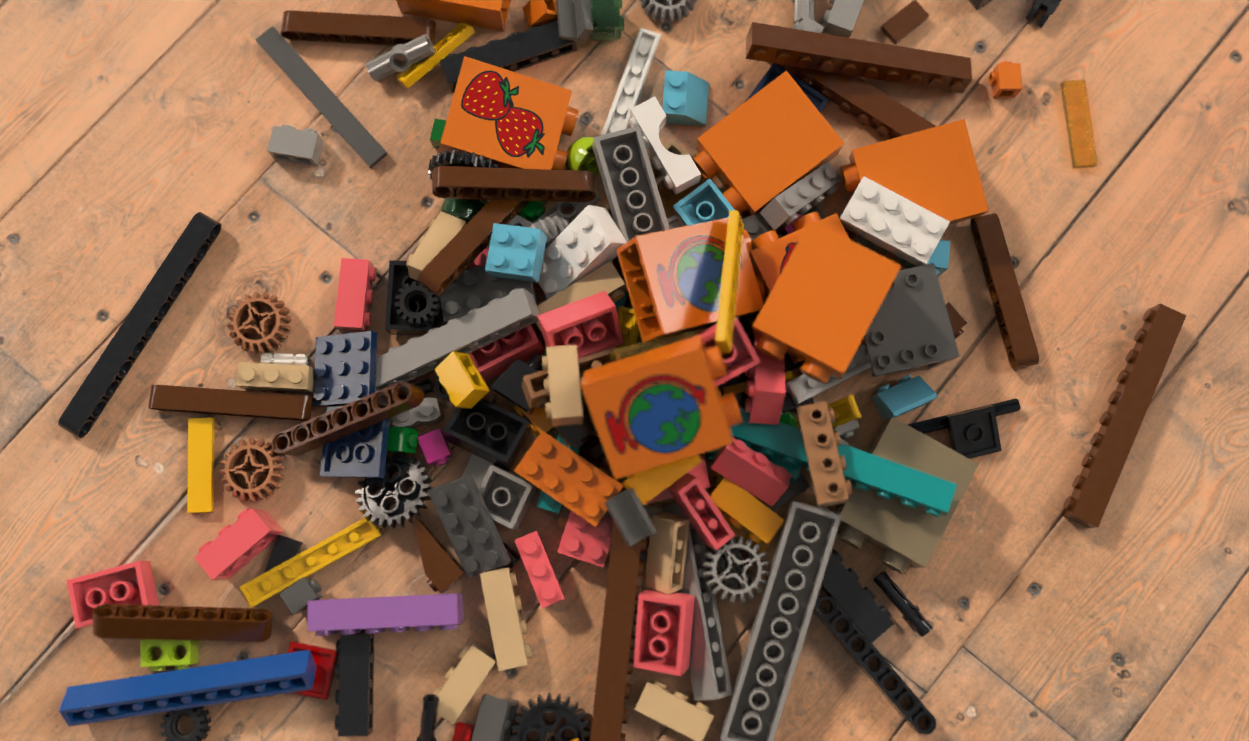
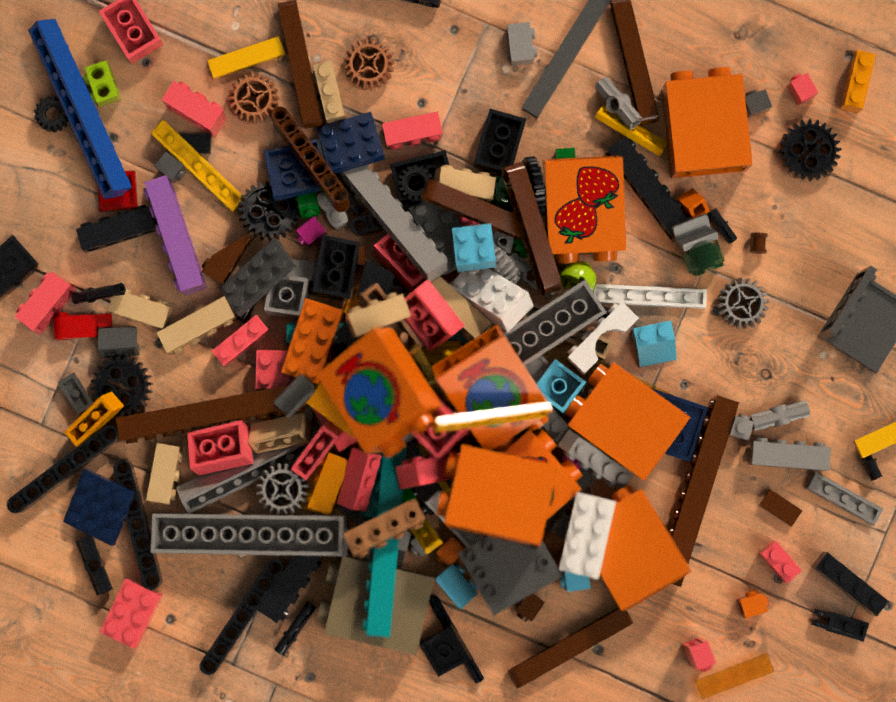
camera: 70 degrees right, 5 degrees up
reddish brown beam [92,604,272,642] -> none
white axle [261,353,308,366] -> none
yellow brick [435,351,490,409] -> none
reddish brown brick [746,22,972,93] -> none
none -> orange brick [436,536,464,566]
none -> black brick [474,109,526,175]
none -> coral brick [682,637,716,672]
none -> coral brick [758,541,802,583]

